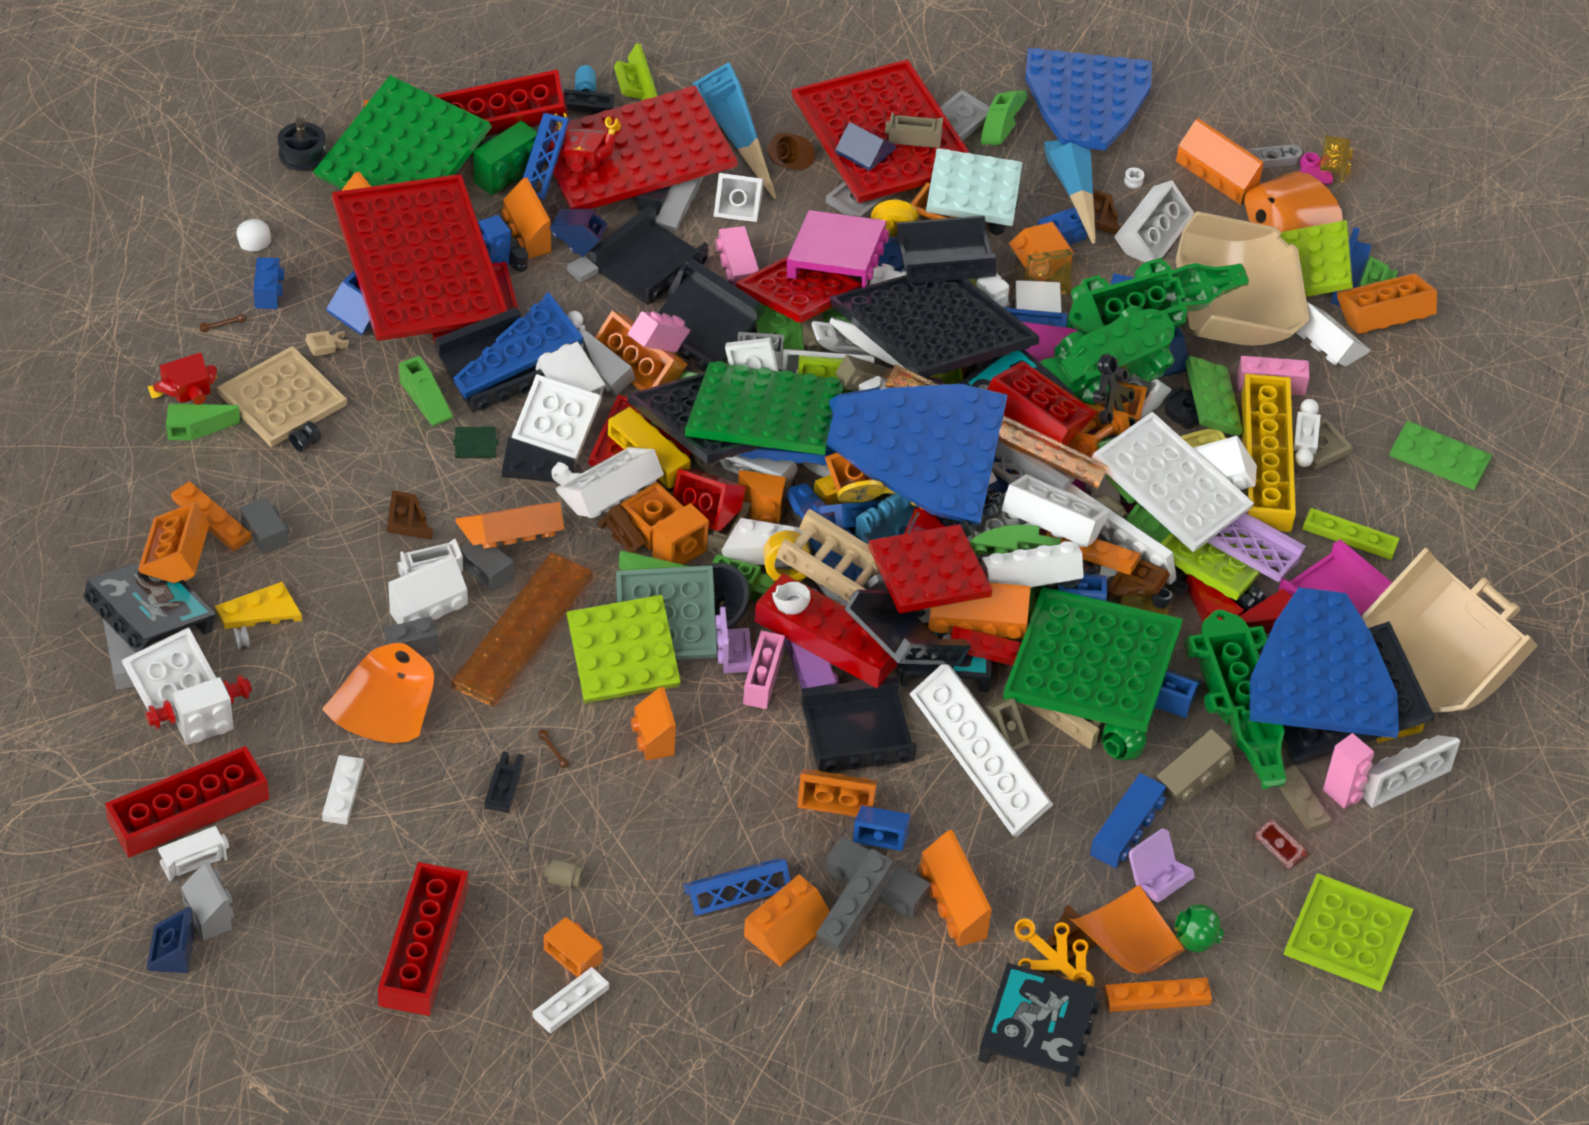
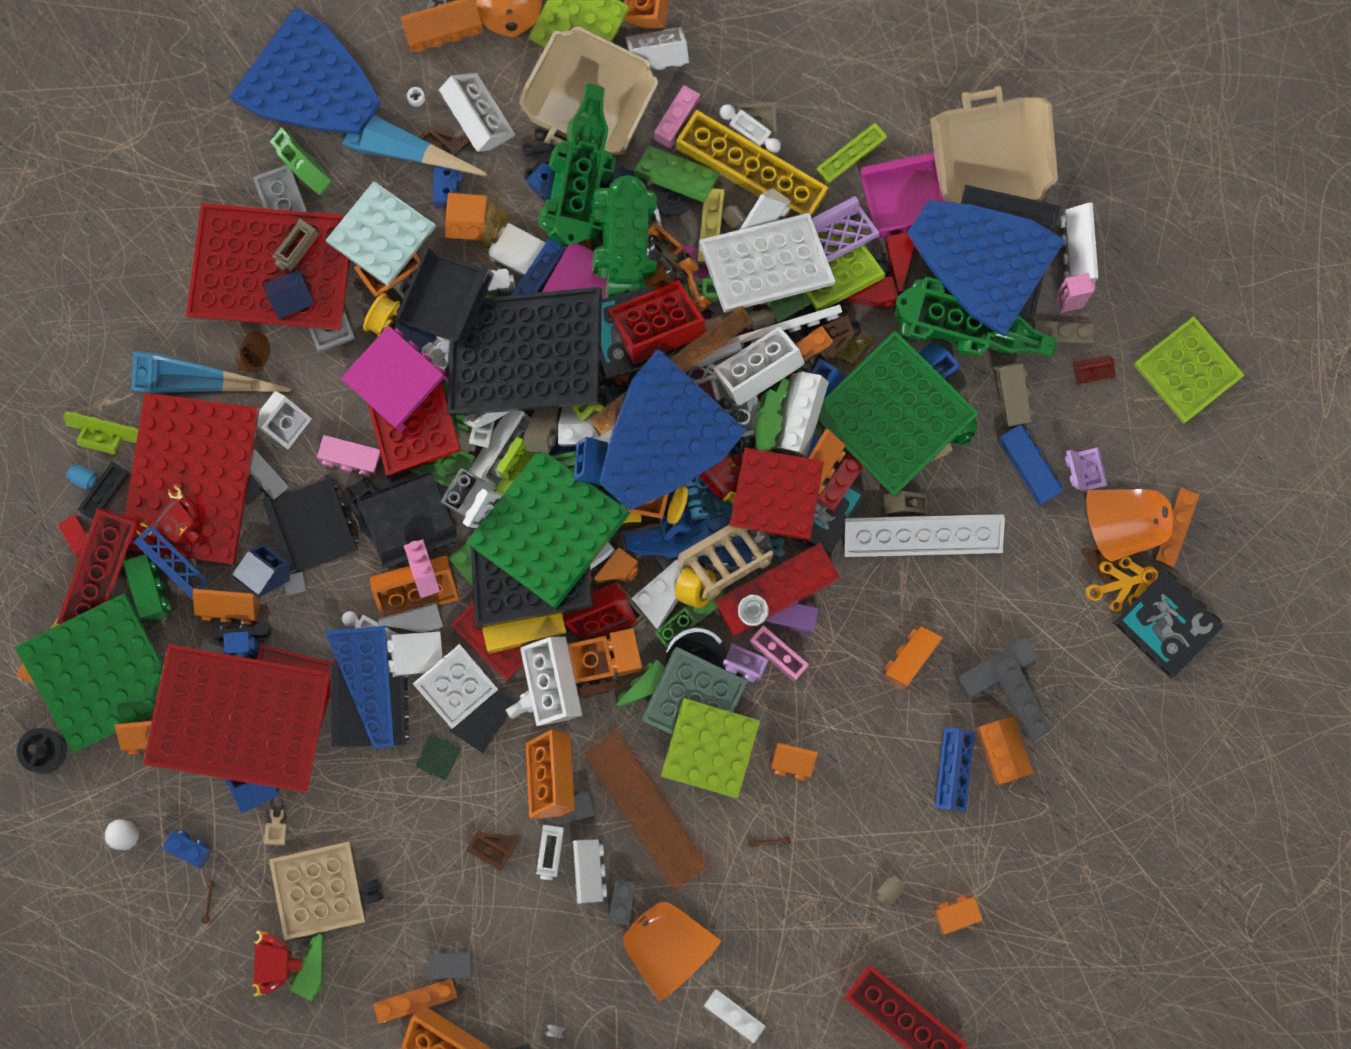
camera: 60 degrees left, 30 degrees up
yellow wing [215,582,302,629] -> none
bright green slope [399,356,453,427] -> none
black hinge [484,751,524,813] -> none
white plate [533,967,609,1034] -> none
black panel [800,676,917,773] -> none
black panel [845,589,971,665] -> none
blue brick [853,805,910,851] -> none
orange slope [918,830,992,947] -> none
green plant [1174,904,1224,953] -> none
bright green plate [1389,421,1492,490] -> none

